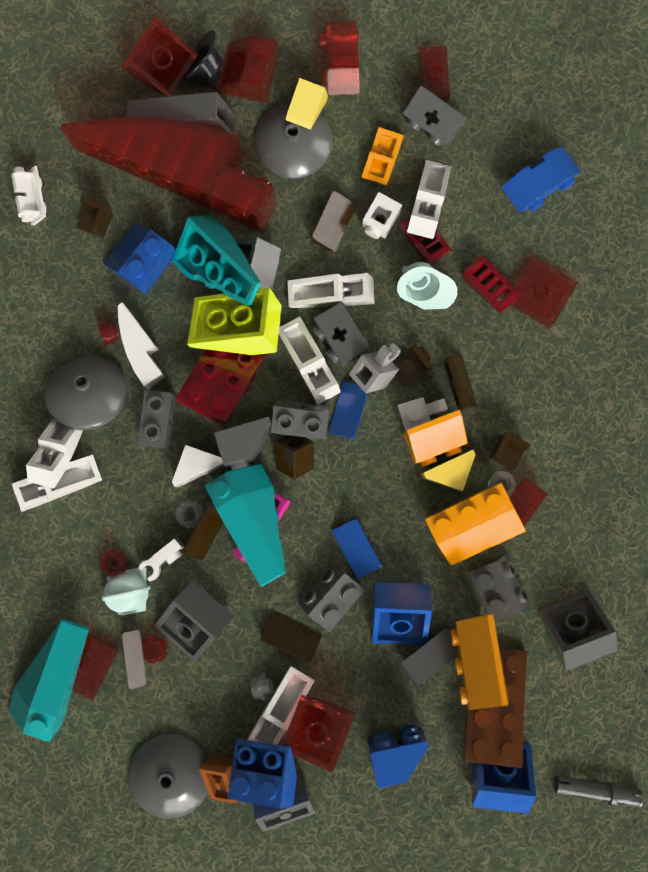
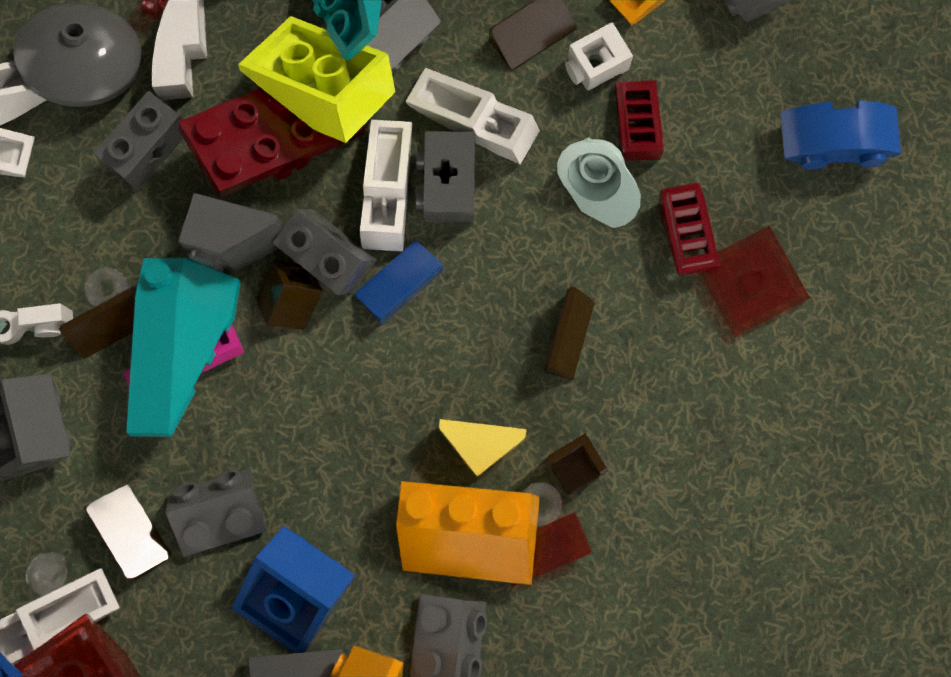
camera: 30 degrees right, 5 degrees down
white slope [172,445,224,487] -> none
blue slope [332,518,382,579] -> none
light grey brick [349,343,401,393] -> none
dark brown bracket [393,344,432,388] -> none
white plate [397,397,448,431] -> none
light orange slope [402,410,468,467] -> none
white slope [407,160,451,239] -> none

